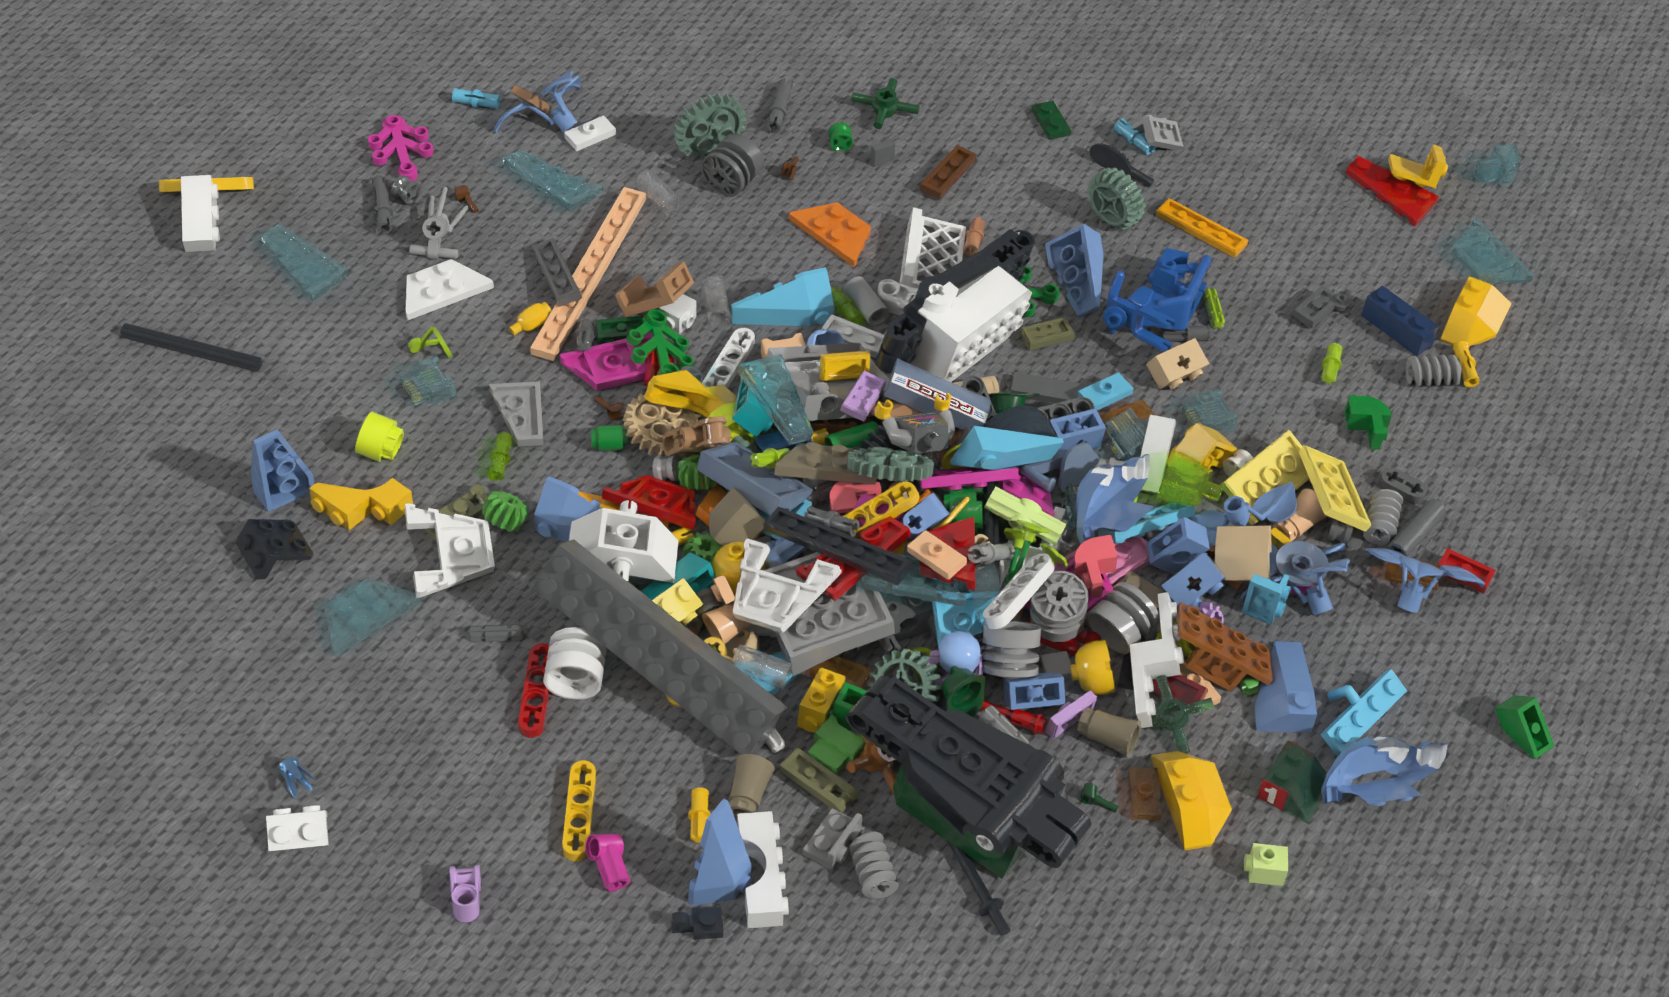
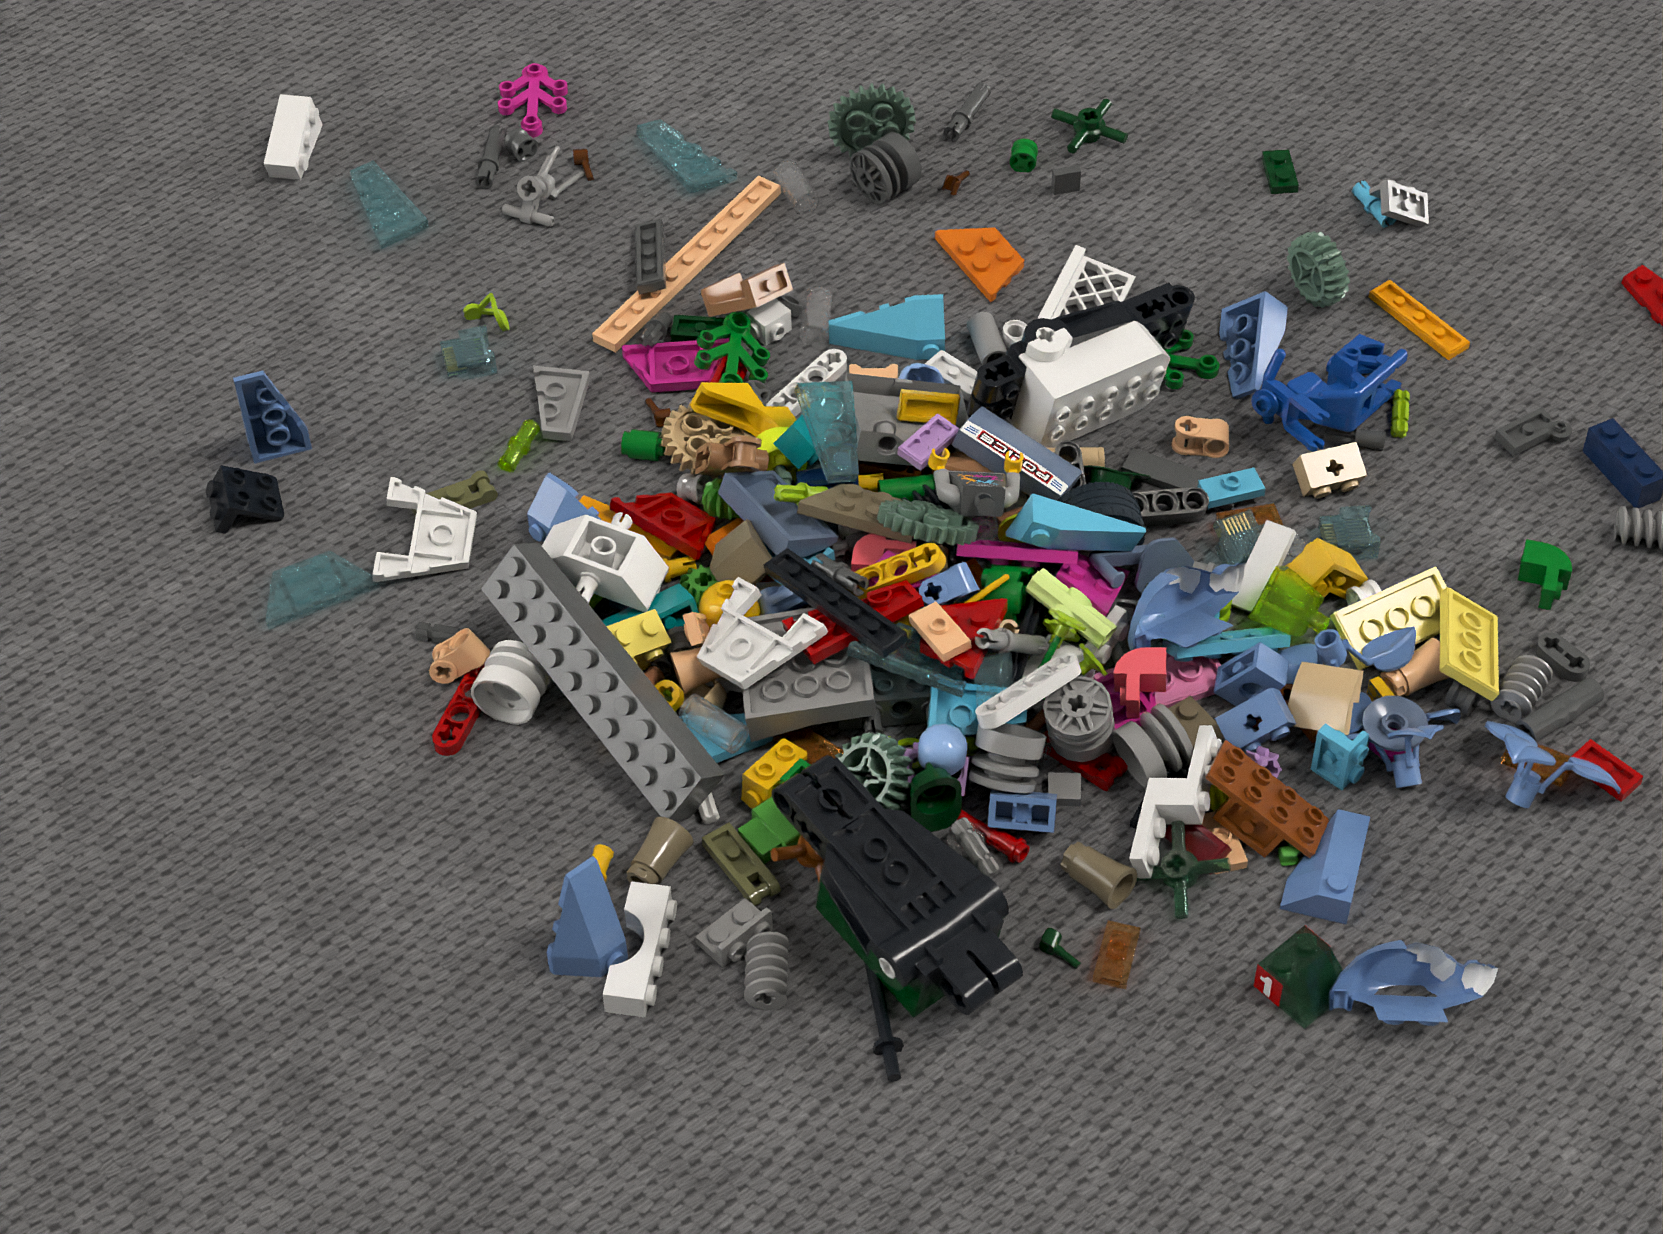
camera: 20 degrees right, 0 degrees up
black axle [120,323,263,372] -> none
yellow beam [158,177,254,192] -> none
white bracket [266,805,329,851] -> none
flat silver piece [278,757,316,799] -> none
yellow arch [309,478,413,530] -> none
neon yellow piece [355,411,404,462] -> none
white wing [406,259,494,320] -> none
lavender piece [450,865,481,922] -> none
medium azure pin [452,88,501,109] -> none
bright green gear [482,491,529,531] -> none
medium blue plant [494,70,581,133] -> none
yellow plant [509,302,552,335] -> none
medium nougat tile [511,85,551,114] -> none
yellow beam [562,760,596,862] -> none
white plate [564,116,616,151] -> none
dark pink piece [585,834,631,892] -> none
black plate [671,907,724,940] -> none
clear neon green pin [831,286,864,325] -> none
reddish brown plate [920,145,977,200] -> none
nougat axle [963,216,985,257] -> none
olive plate [1019,317,1075,351] -> none
lavender plate [1046,690,1097,738] -> none
medium blue brick [1049,408,1106,452] -> none
yellow cylinder [1070,640,1115,695] -> none
black piece [1089,143,1154,188] -> none
yellow wedge [1150,751,1232,851] -> none
yellowish green brick [1244,843,1288,886] -> none
medium azure plate [1320,669,1407,756] -> none
lime axle [1321,343,1343,385] -> none
green slope [1495,695,1555,759] -> none
none -> light nougat piece [429,628,490,684]
none -> light nougat piece [1171,416,1229,458]

